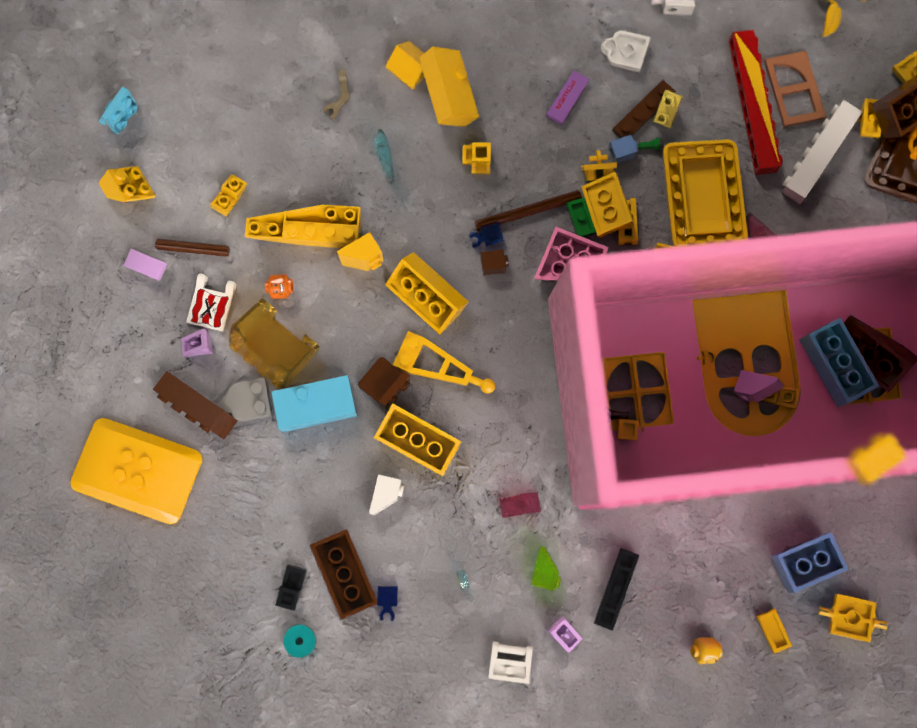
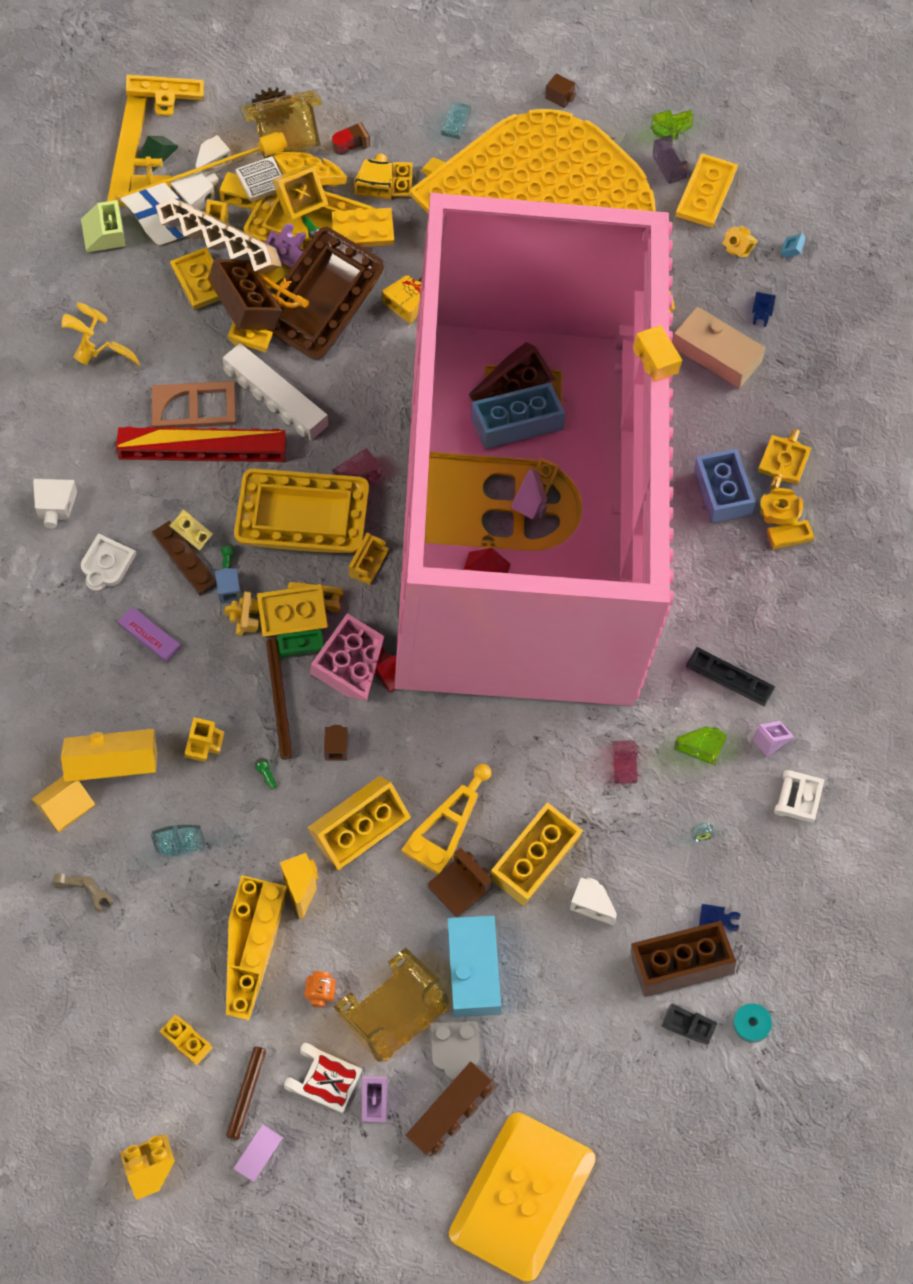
camera: 80 degrees left, 15 degrees down
medium azure plate [99,86,138,135] -> none
clear blue plate [469,222,504,248] -> none
yellow head [690,637,722,664] -> none
none -> green piece [254,757,277,790]
none -> red slope [463,548,511,573]
none -> yellow plate [760,488,803,525]

